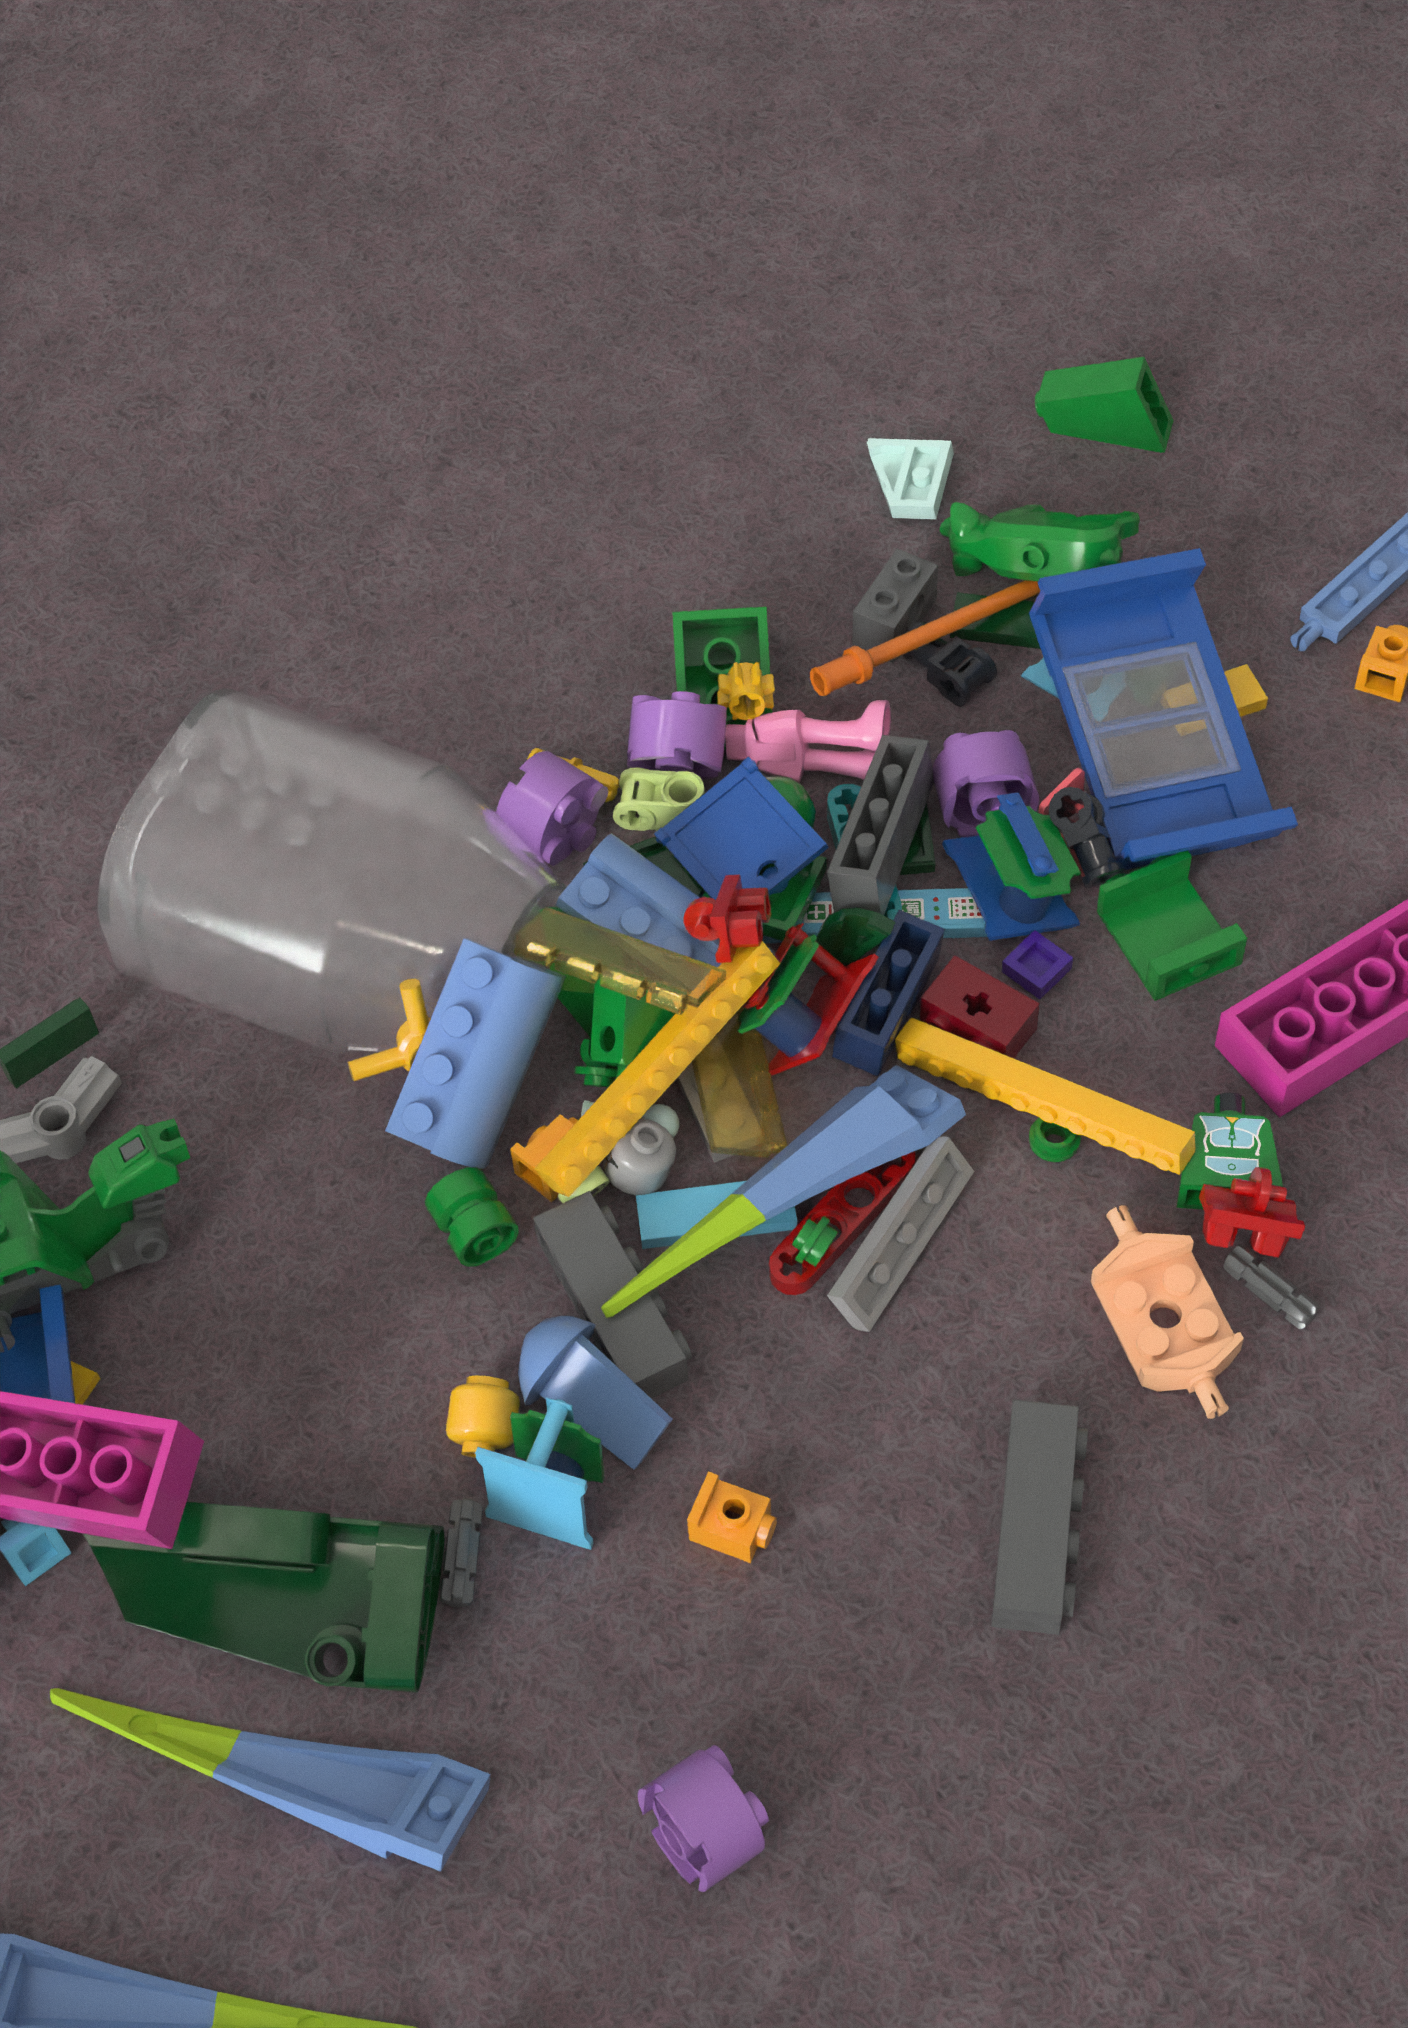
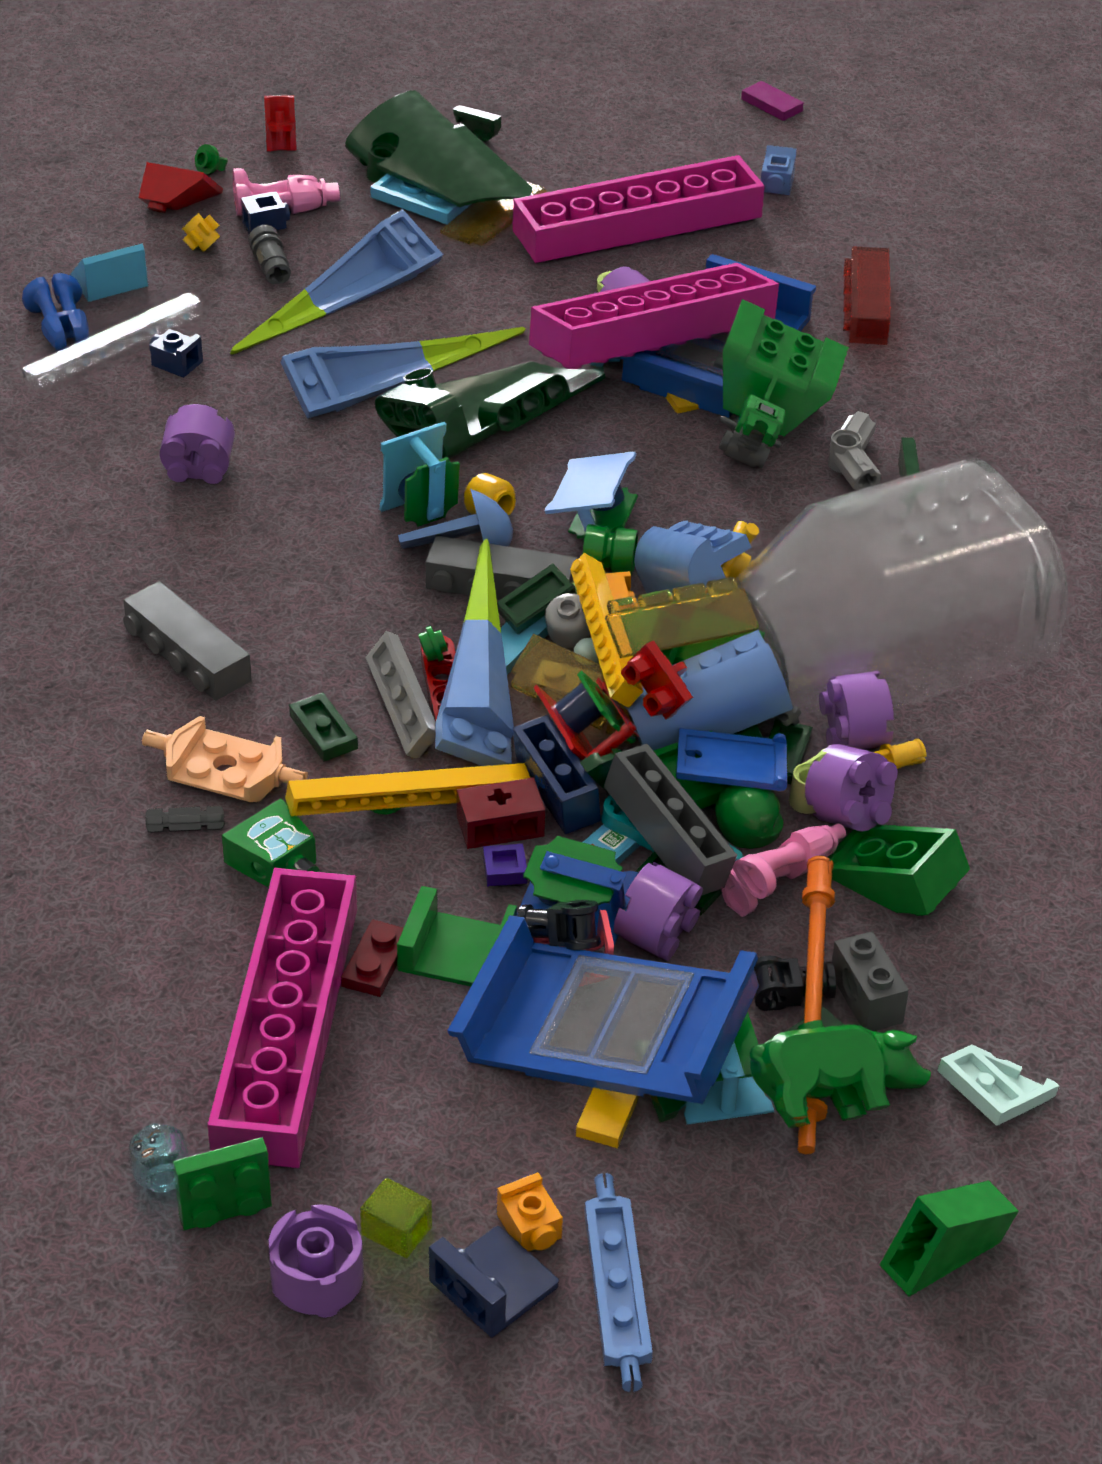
camera: 125 degrees right, 15 degrees down
light orange brick [687,1471,777,1563] -> none
yellow gear [717,662,775,720] -> none
red hips [1199,1167,1305,1257] -> none
none -> dark green plate [289,692,358,762]
none -> dark red plate [341,919,404,997]
none -> dark green tile [497,563,576,634]
none -> light blue piece [545,451,638,539]

